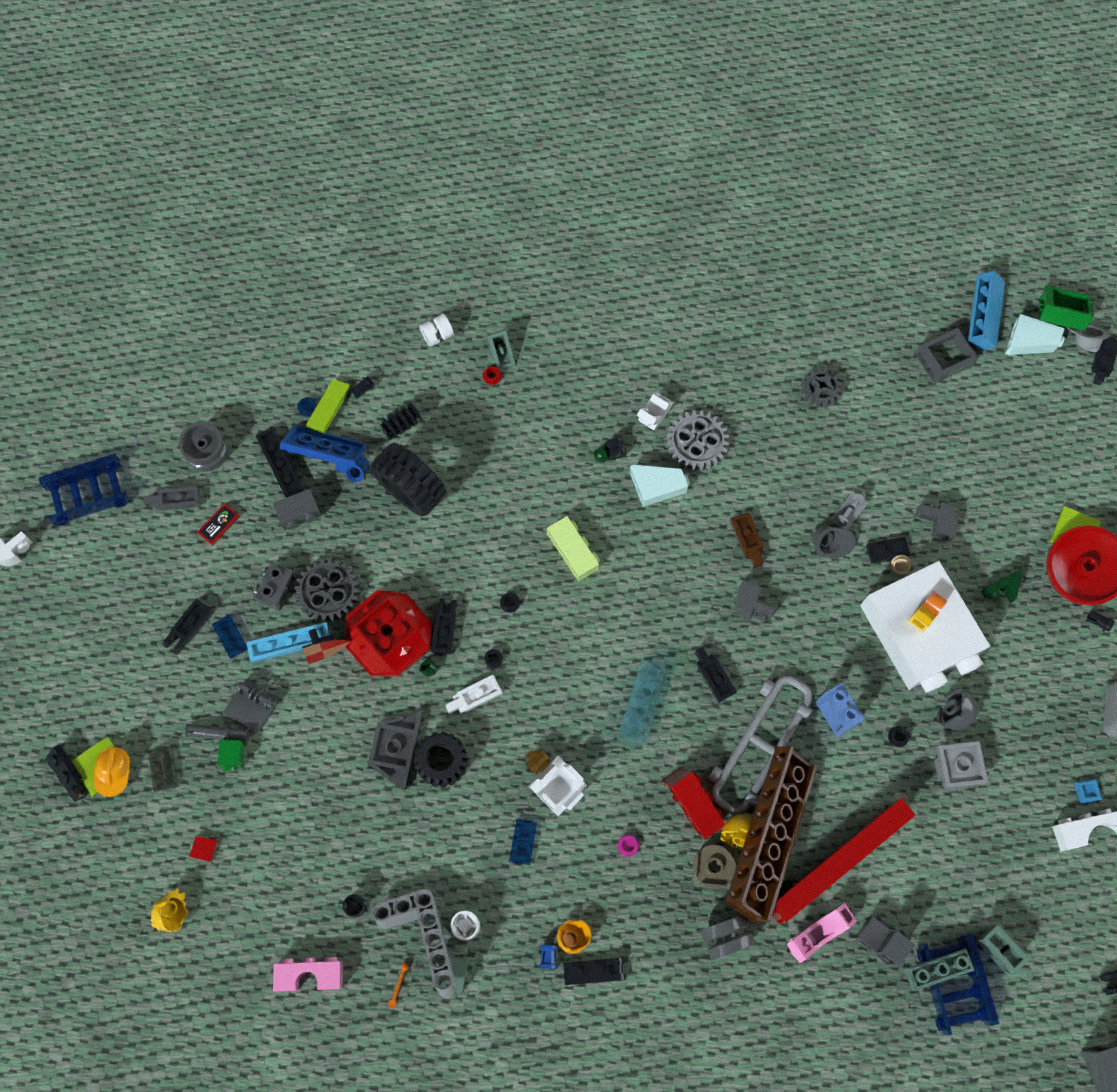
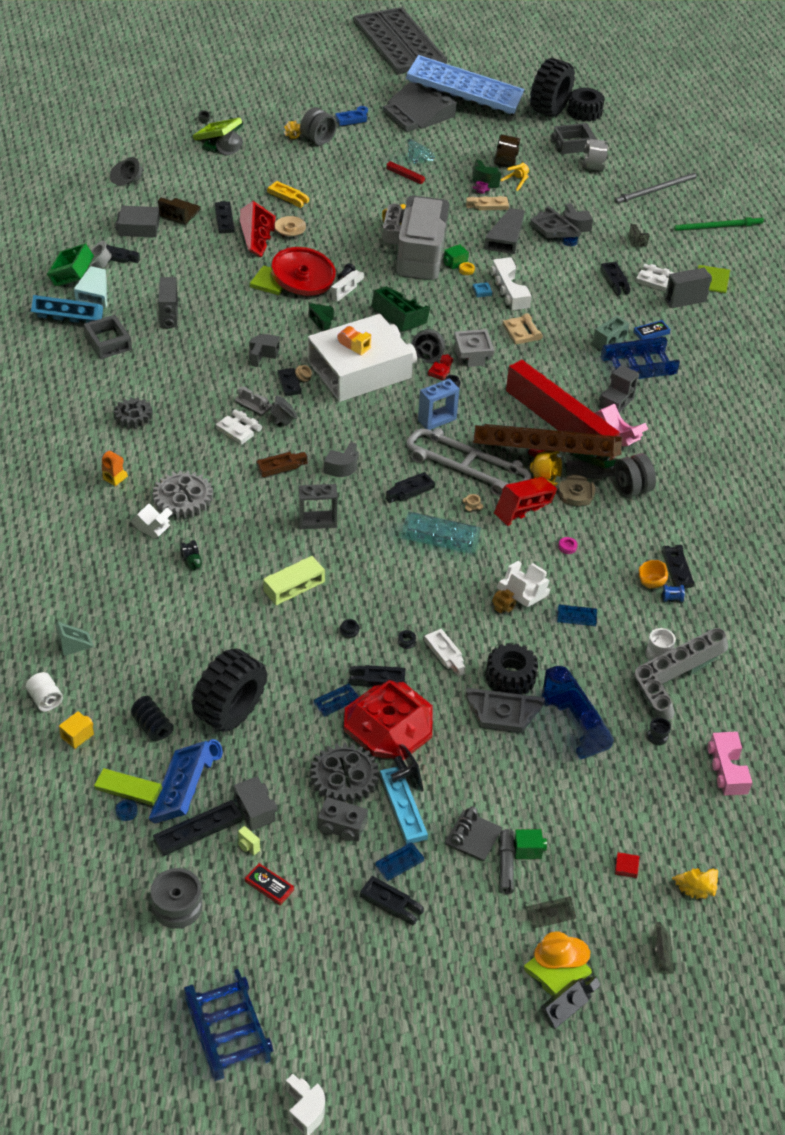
camera: 95 degrees left, 25 degrees down
dark grey hinge [143,486,200,511] -> none
black pin [350,376,375,399] -> none
orange hinge [388,962,409,1008] -> none
dark green hinge [419,659,438,677] -> none
red plate [483,366,502,385] -> none
light aqua slope [629,465,690,507] -> none
sand green tile [905,949,975,991] -> none
none -> yellow brick [59,711,94,749]
none -> orange leg [101,451,128,487]
none -> dark grey window [159,277,178,328]
none -> white plate [216,409,262,445]
none -> yellowish green plate [238,826,260,856]
none -> dark grey window [298,484,338,530]
none -> clear blue tile [314,683,359,717]
none -> white hinge [331,270,364,302]
none -> dark green wedge [371,286,430,332]
none -> red plate [428,354,453,381]
none -> tan plate [463,494,483,511]
none -> tan plate [503,313,543,345]
none -> clear blue windscreen [541,666,614,760]
none -> tile [633,320,671,341]
none -> clear smoke slope [652,922,674,974]

